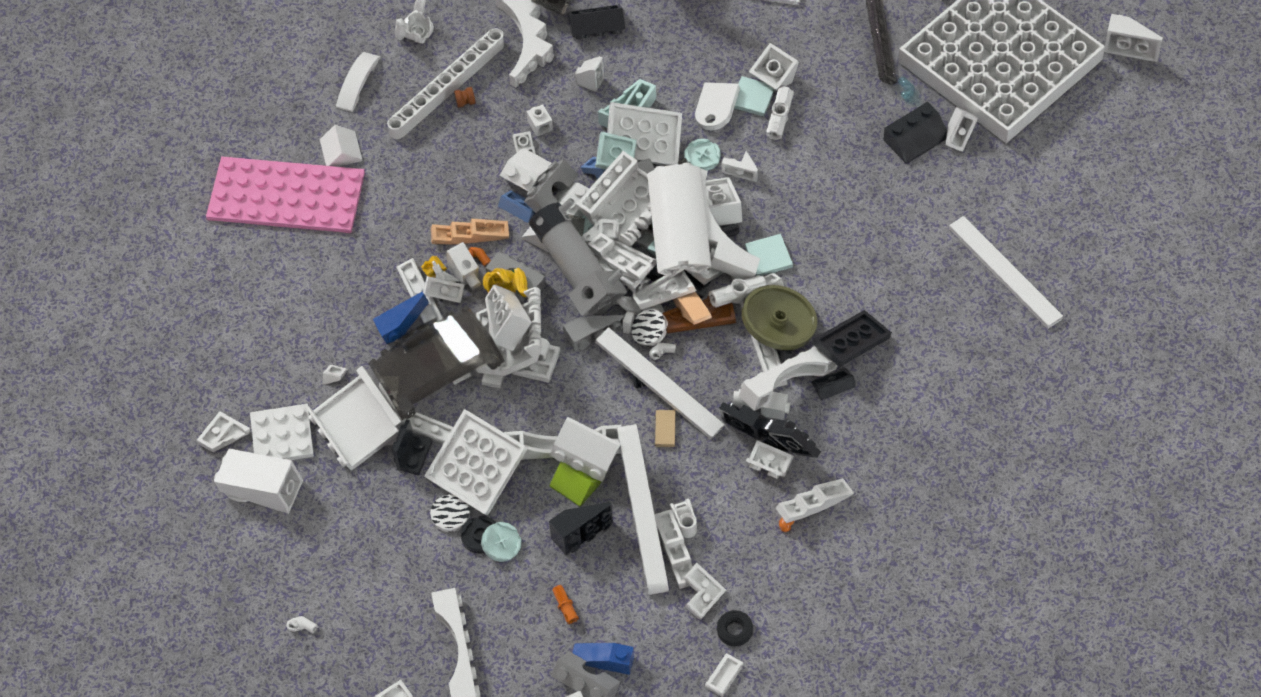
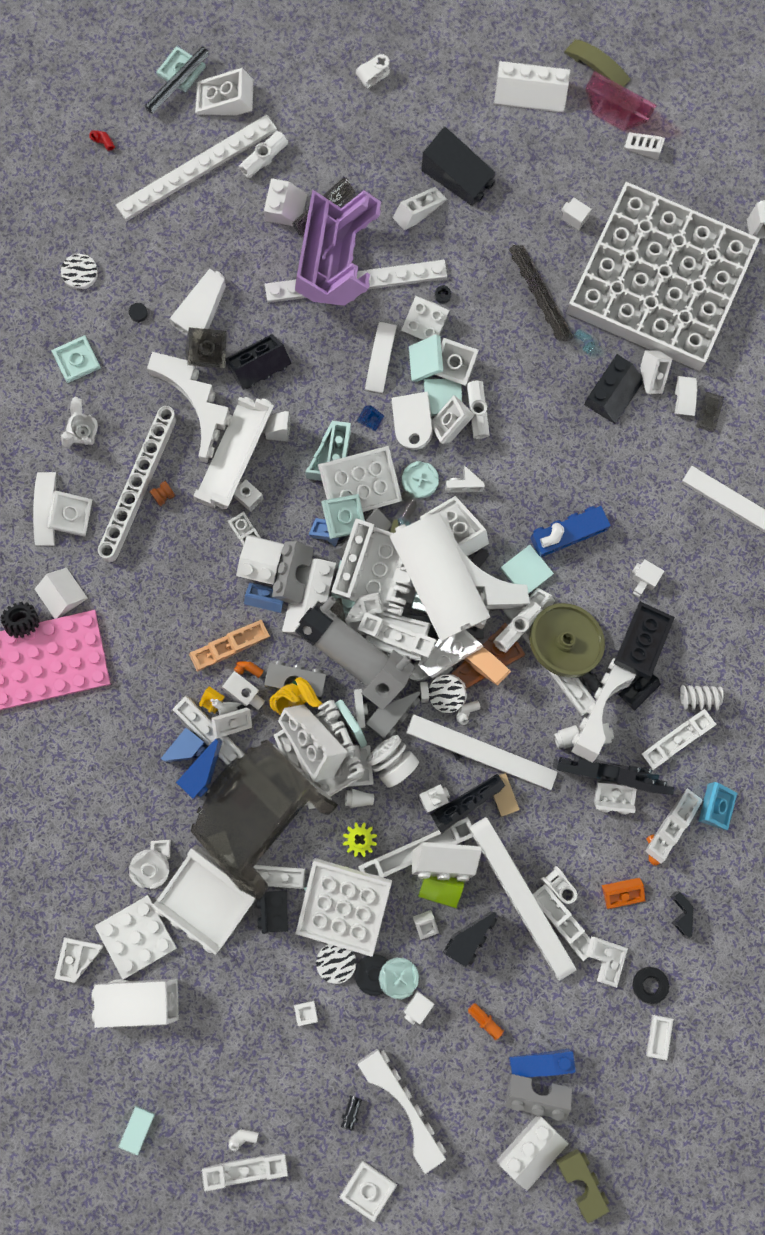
camera: 30 degrees left, 20 degrees up
none -> black tyre [1,602,40,638]
none -> white tile [47,490,92,537]
none -> light aqua tile [119,1106,155,1155]
none -> white tile [129,850,170,889]
none -> medium blue slope [161,728,206,763]
none -> white cylinder [193,397,274,509]
none -> white slope [202,1154,288,1191]
none -> white plate [294,1001,318,1026]
none -> light aqua tile [335,700,367,748]
none -> black pin [341,1095,363,1131]
none -> neon yellow gear [343,822,377,857]
none -> white cone [345,788,374,808]
none -> white plate [354,689,368,730]
none -> clear blue slope [357,405,384,431]
none -> white slope [365,322,397,394]
none -> white wheel [366,735,419,788]
none -> white plate [401,296,450,340]
none -> white brick [403,991,434,1025]
none -> light aqua tile [409,335,443,382]
none -> white slope [413,910,439,940]
none -> white brick [418,784,450,813]
none -> black wing [430,774,505,834]
none -> white slope [432,395,475,444]
none -> black bush [434,285,451,304]
none -> blue brick [530,506,611,558]
none -> white arm [540,523,564,548]
none -> orange slope [602,878,645,909]
none -> white brick [632,559,664,597]
none -> white slope [641,709,717,770]
none -> black slope [670,891,694,939]
none -> white slope [675,376,697,416]
none -> white piece [680,685,724,711]
none -> clear smoke plate [696,392,724,432]
none -> medium azure slope [698,782,737,831]

